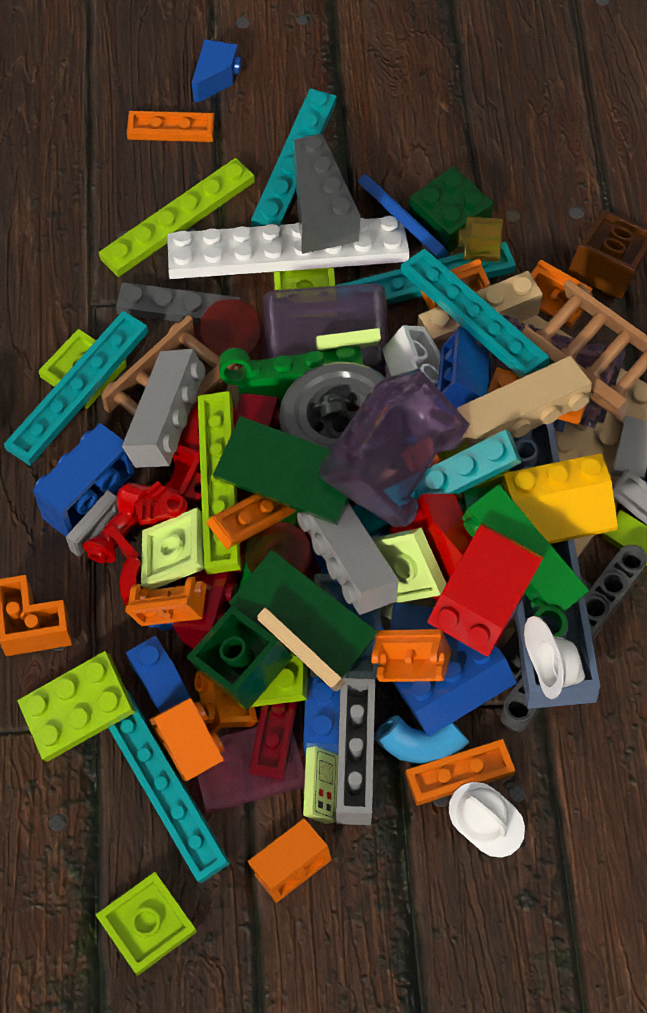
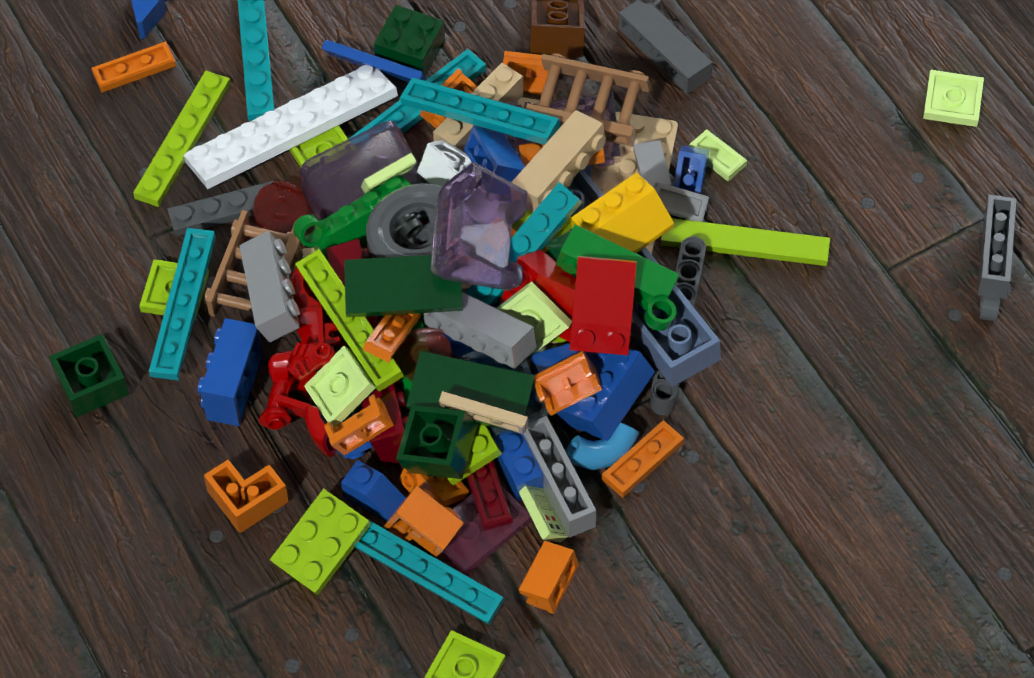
camera: 25 degrees left, 5 degrees down
light grey tile [66,490,118,557] -> none
dark grey wedge [294,133,361,254] -> none
white piece [449,782,525,858] -> none
clear yellow brick [458,217,503,262] -> none
white piece [524,616,585,699] -> none

